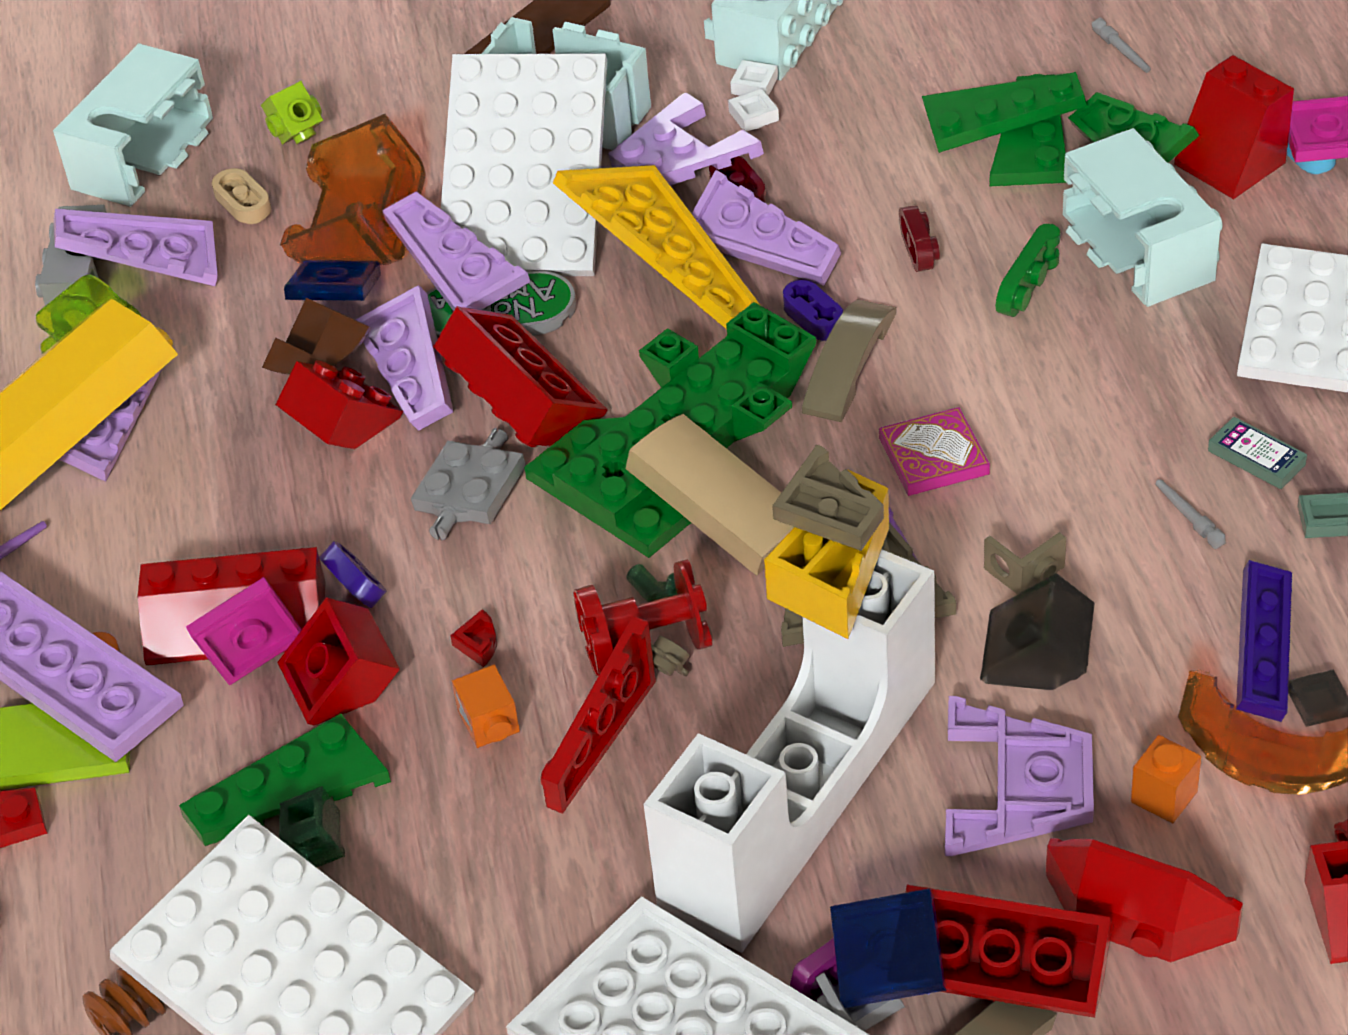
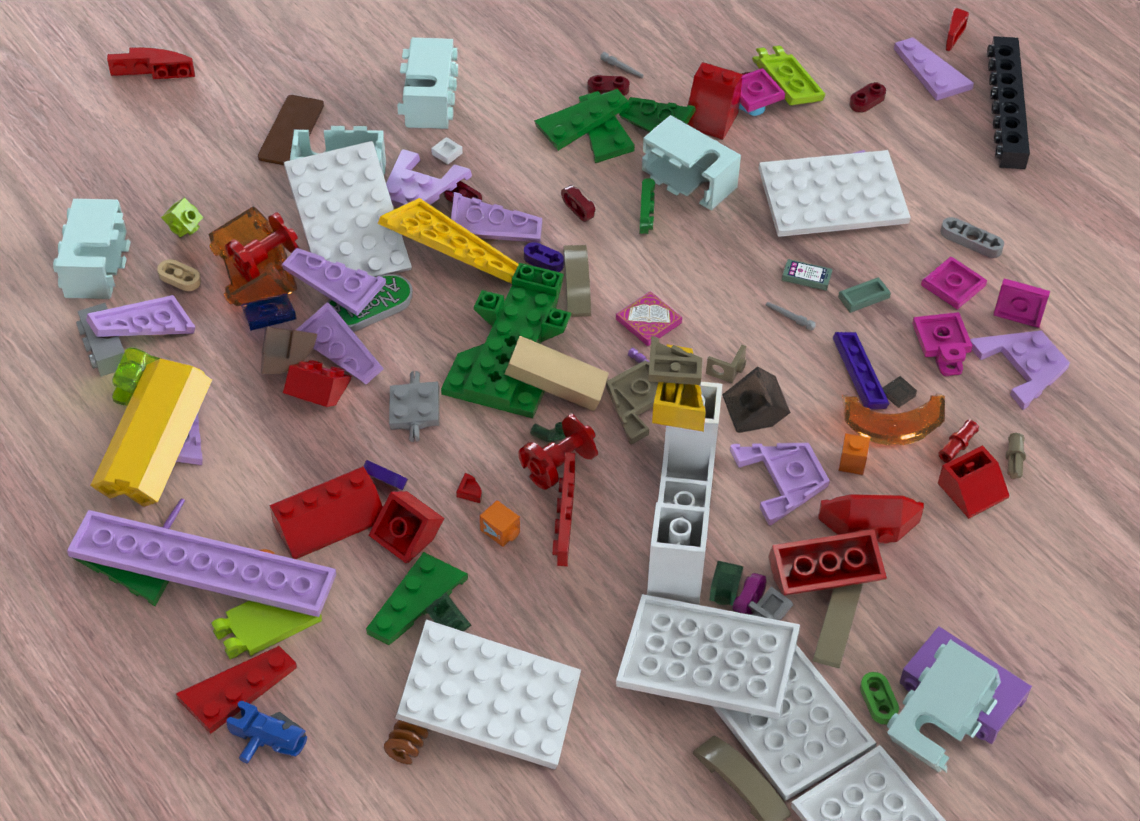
camera: 30 degrees left, 5 degrees up
dark pink tile [186,577,302,685] -> none
red slope [433,306,608,448] -> none
dark tan plate [651,636,690,676] -> none
white plate [730,60,778,96] -> none
clear blue tile [830,888,946,1008] -> none
none -> red piece [225,212,299,283]
none -> dark red plate [587,75,630,96]
none -> clear green brick [709,561,744,606]

